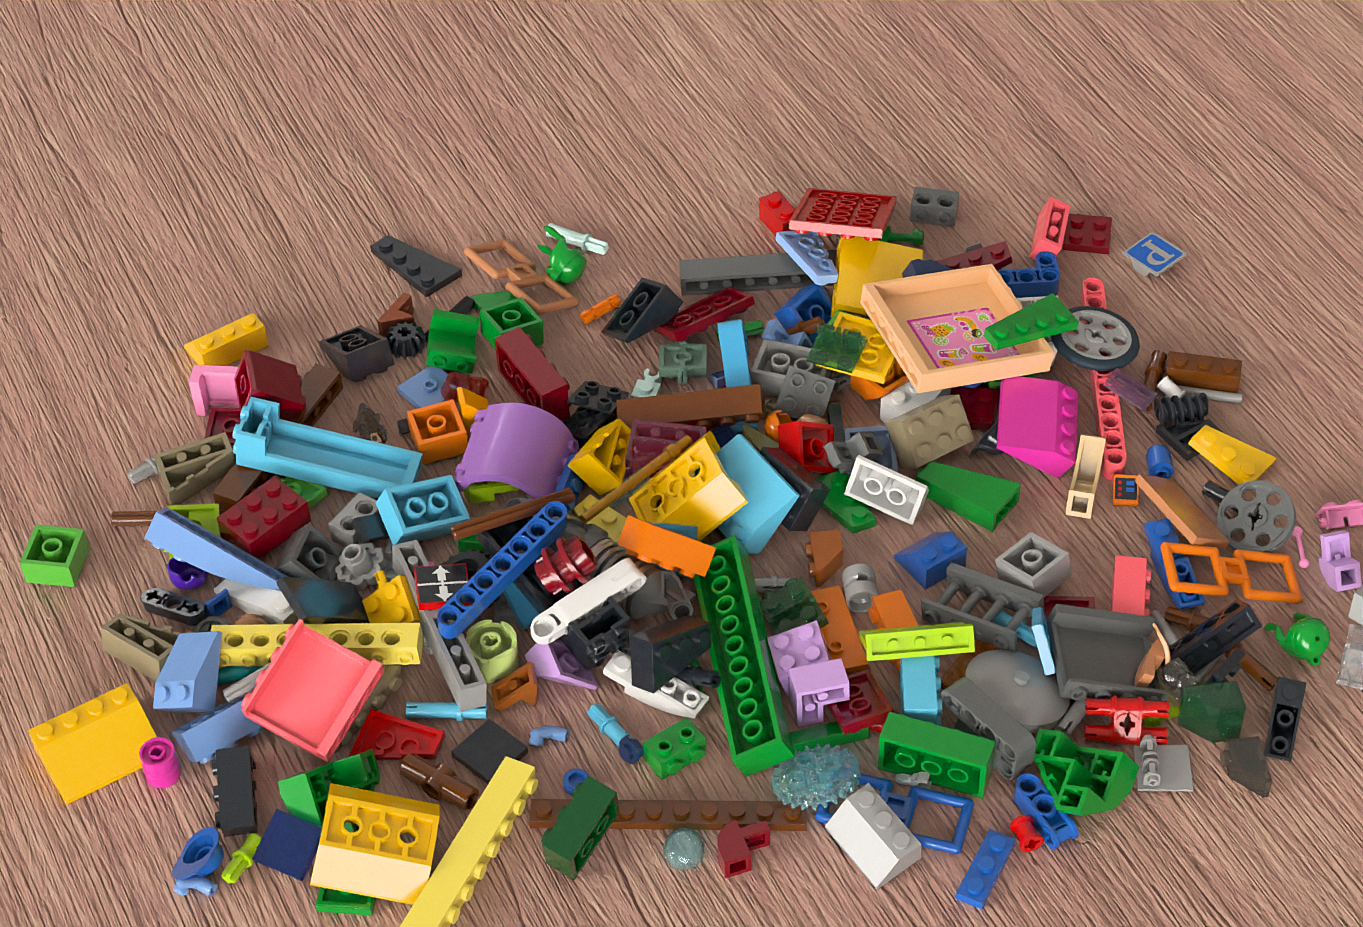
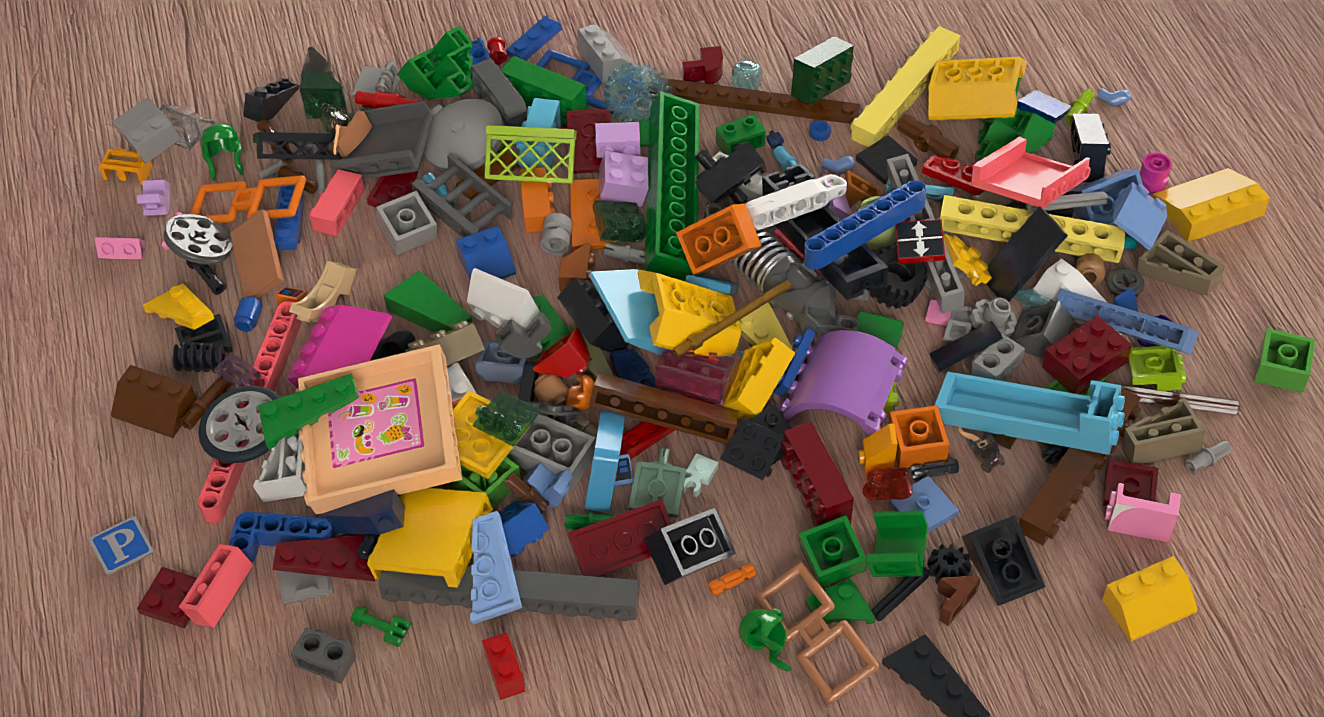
camera: 170 degrees left, 5 degrees up
black beam [141,588,207,626] -> none
blue piece [172,827,224,880] -> none
dark red slope [234,350,306,419] -> none
medium azure brick [376,475,470,545] -> none
reddish brown axle [451,488,575,540] -> none
dark red piece [534,535,597,595] -> none
light aqua axle [546,223,609,255] -> none
red plate [789,188,897,241] -> none
tile [1032,607,1056,676] -> none
white pin [1156,376,1186,399] -> none
black wing [1199,647,1246,697] -> none

